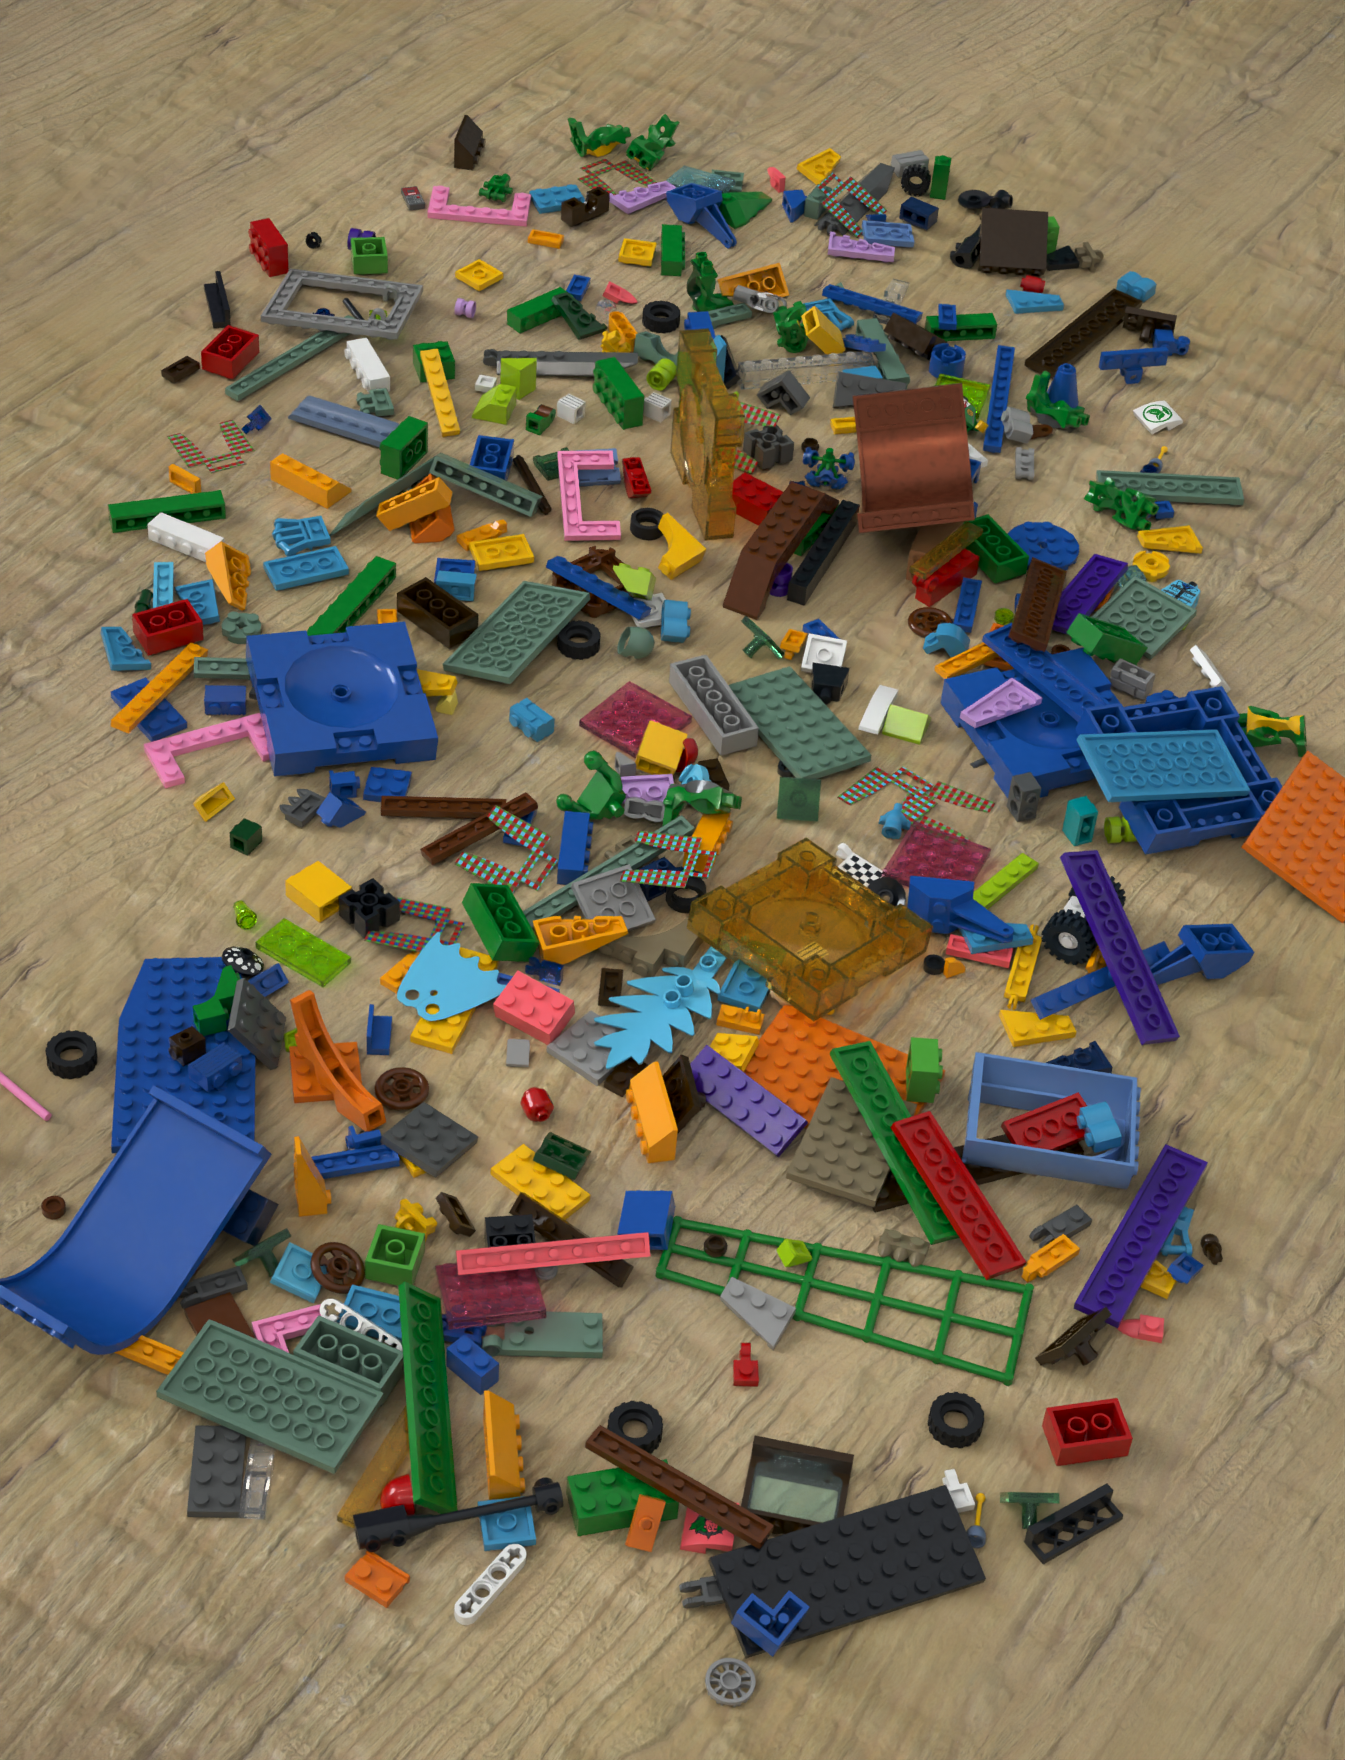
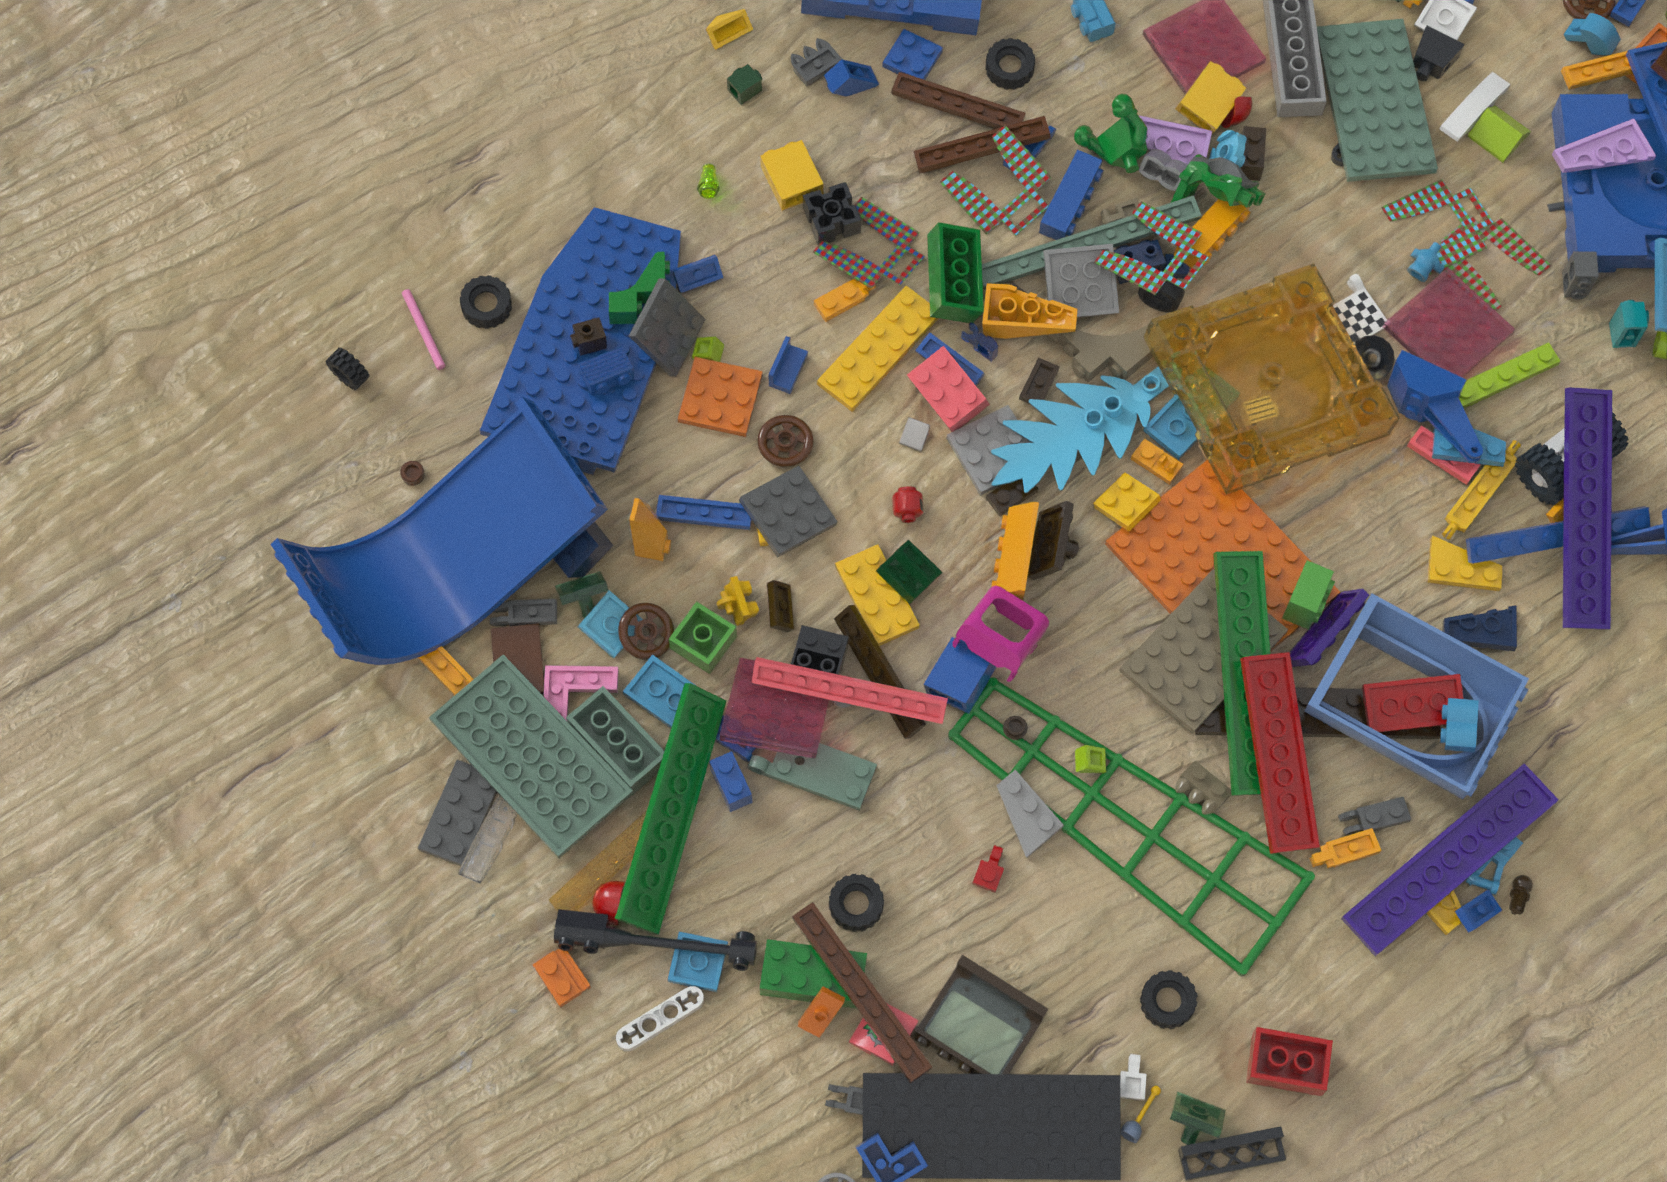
camera: 25 degrees right, 25 degrees up
black dish [222,946,264,977] -> none
clear neon green plate [255,918,351,987] -> none
orange arch [290,990,386,1132] -> none
white beam [320,1299,403,1351] -> none
blue brick [329,770,360,798] -> none
blue bracket [345,1126,382,1150] -> none
medium azure piece [397,932,507,1021] -> none
light orange slope [483,1390,525,1500] -> none
light grey slope [614,752,636,777] -> none
dark purple plate [690,1045,808,1158] -> none
clear green tile [776,777,821,821] -> none
black tile [923,954,945,975] -> none
light orange tile [943,957,965,978] -> none
dark brown plate [1035,1307,1112,1366] -> none
coral plate [1115,1314,1164,1343] -> none
none -> dark pink piece [953,586,1049,682]
none -> black tyre [985,38,1035,90]
none -> dark purple plate [1290,588,1369,667]

